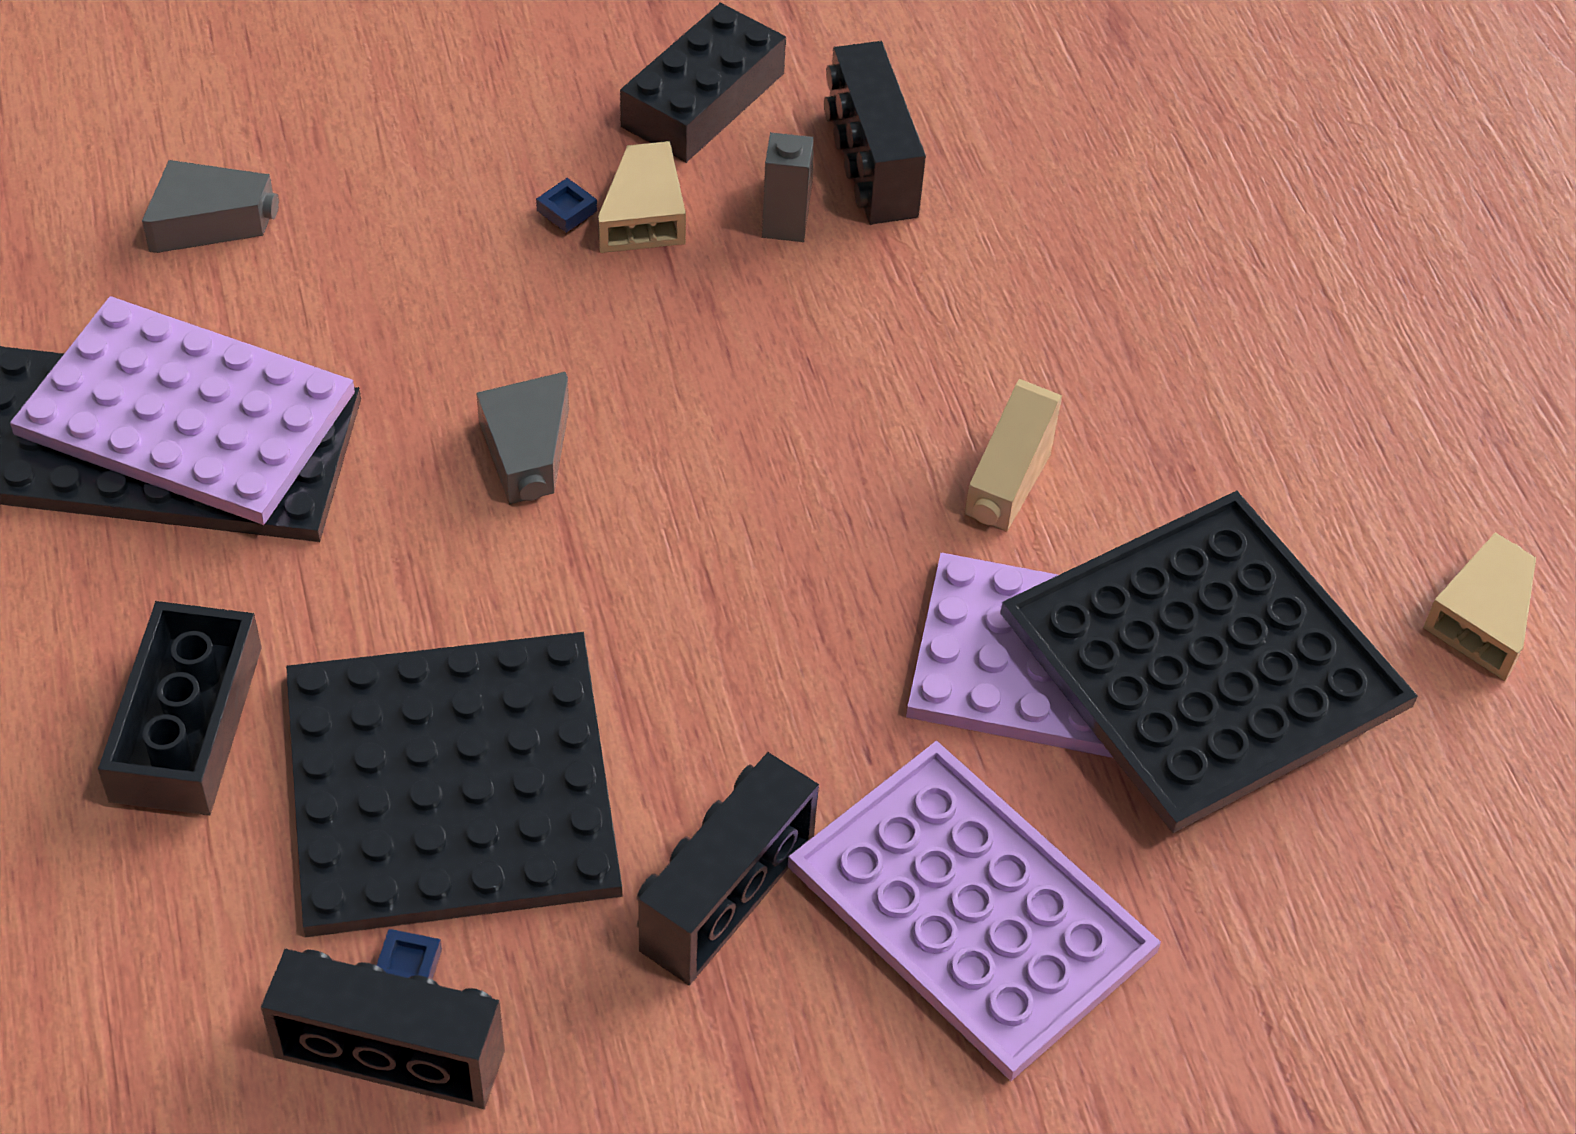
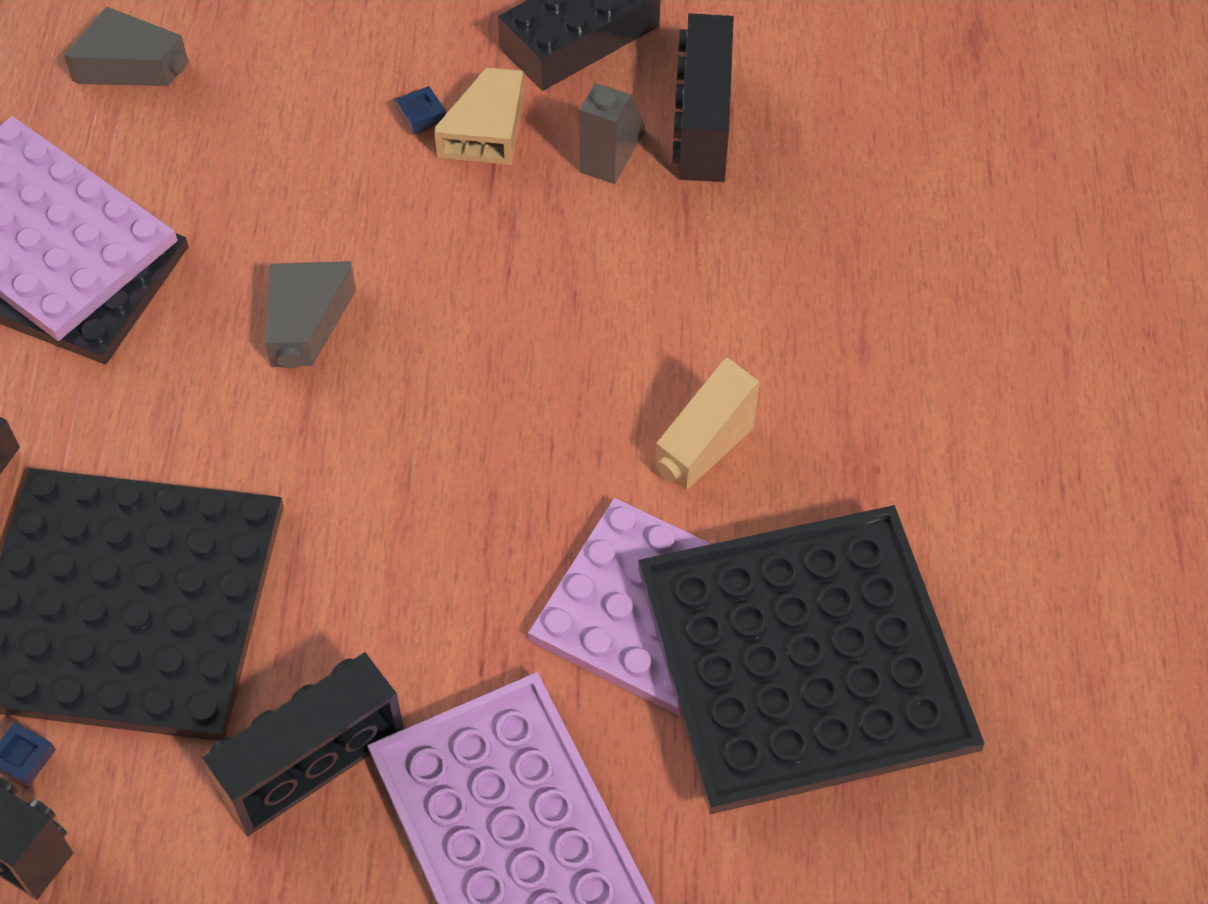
camera: 20 degrees right, 5 degrees up
tan slope [1423,532,1536,681] -> none

